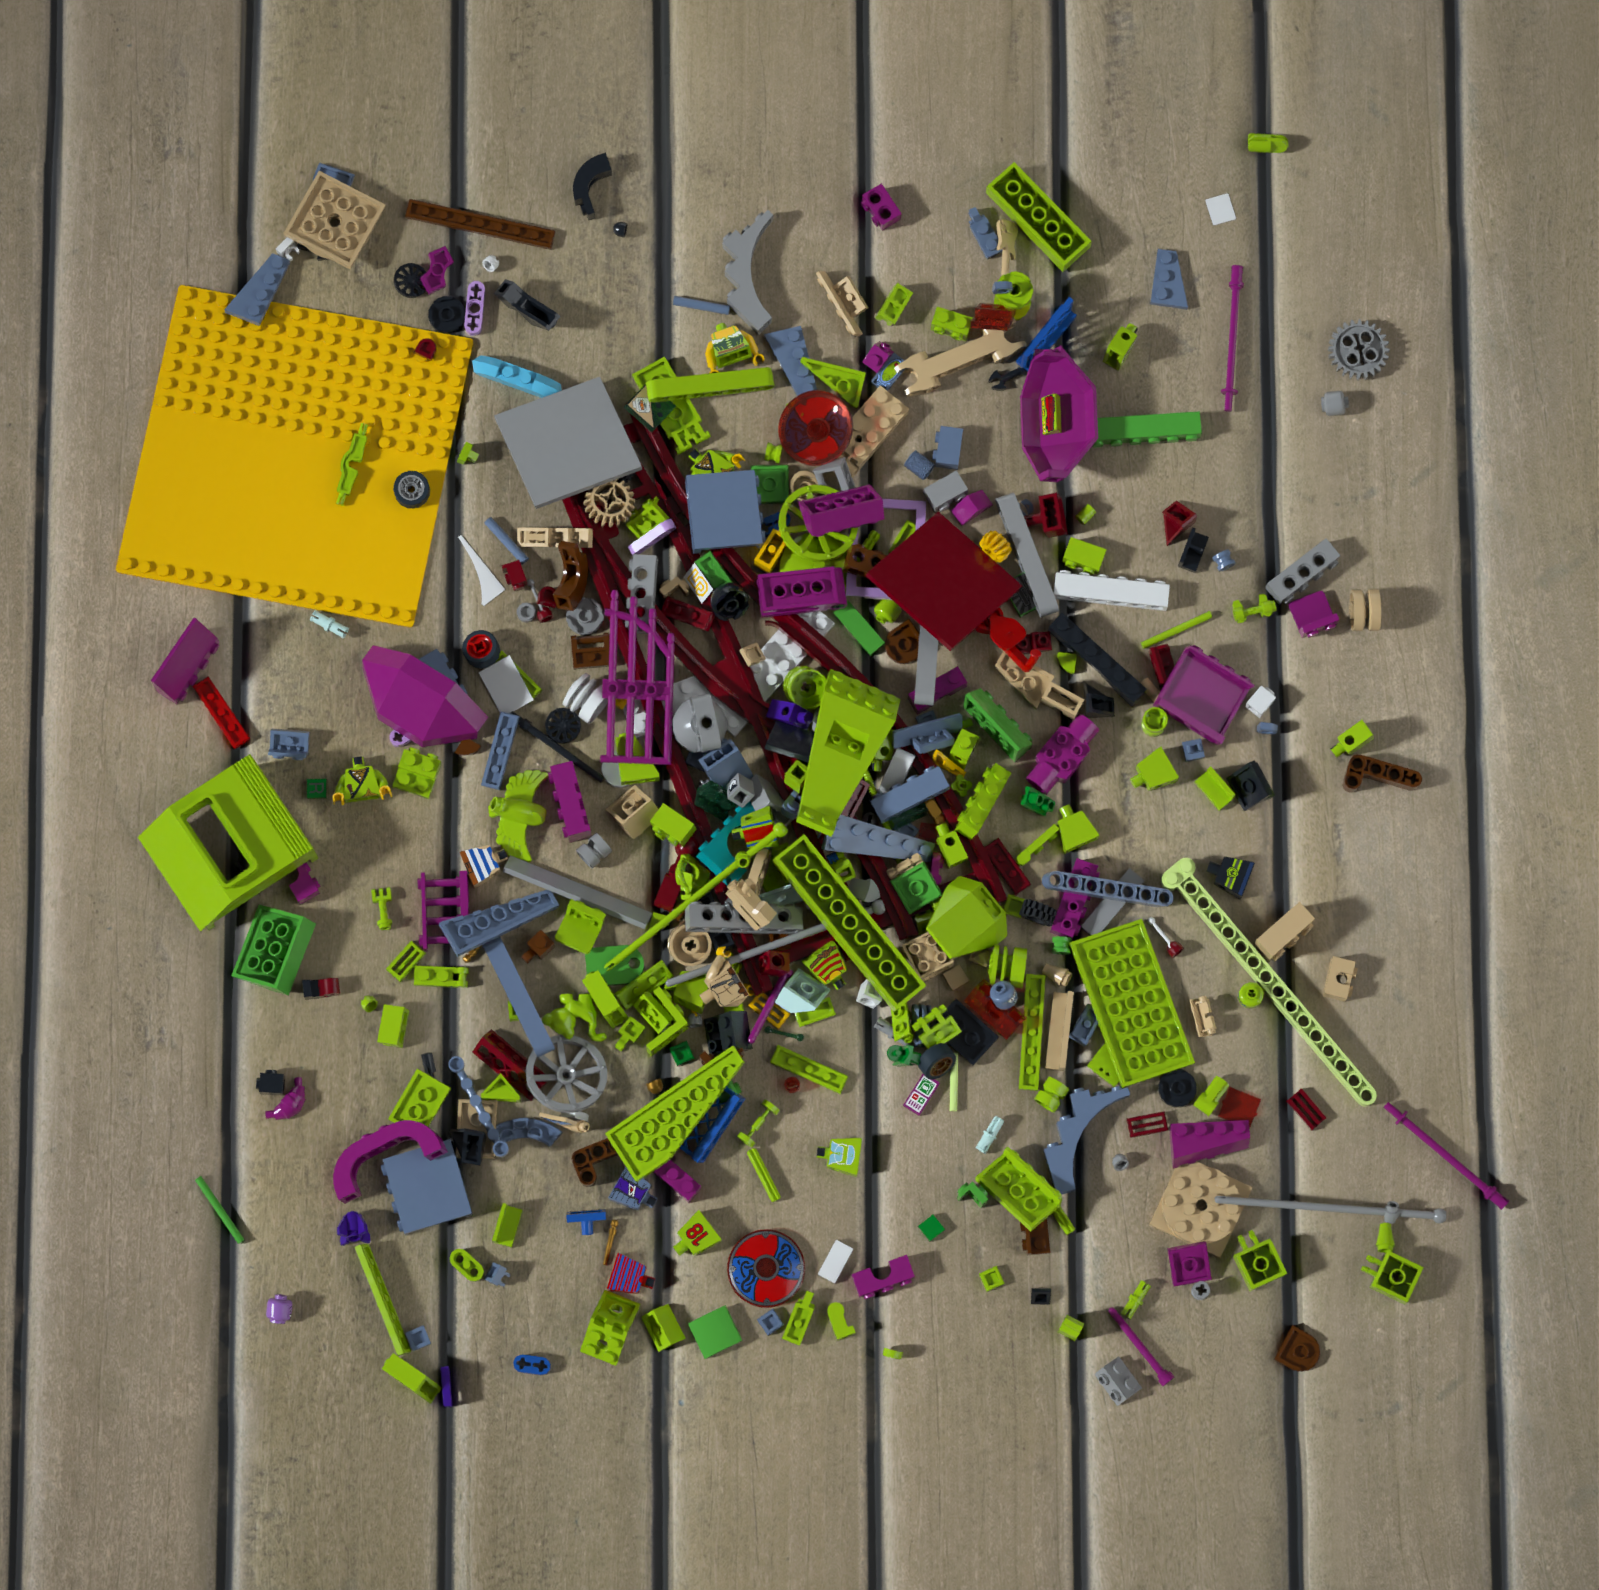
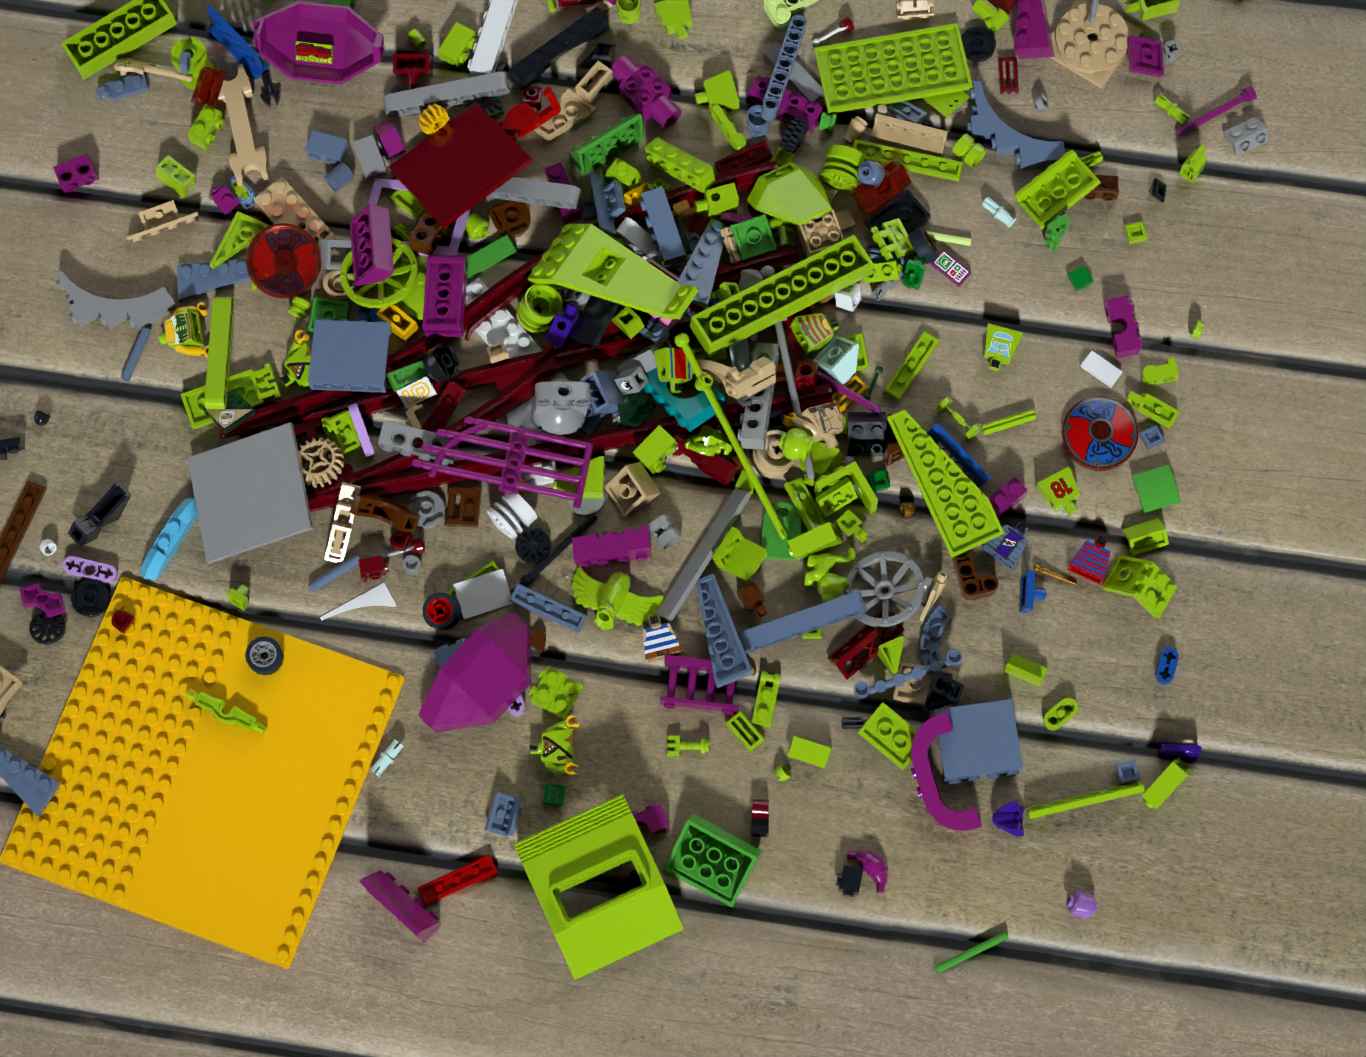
camera: 75 degrees left, 5 degrees down
sand blue tile [484,1262,510,1287] -> none
clear red hinge [784,1077,800,1093] -> none
green hips [1021,786,1055,816] -> none
lime tile [1057,652,1077,674] -> none
none -> sand blue wheel [746,105,770,137]
none -> lime piece [779,428,813,461]

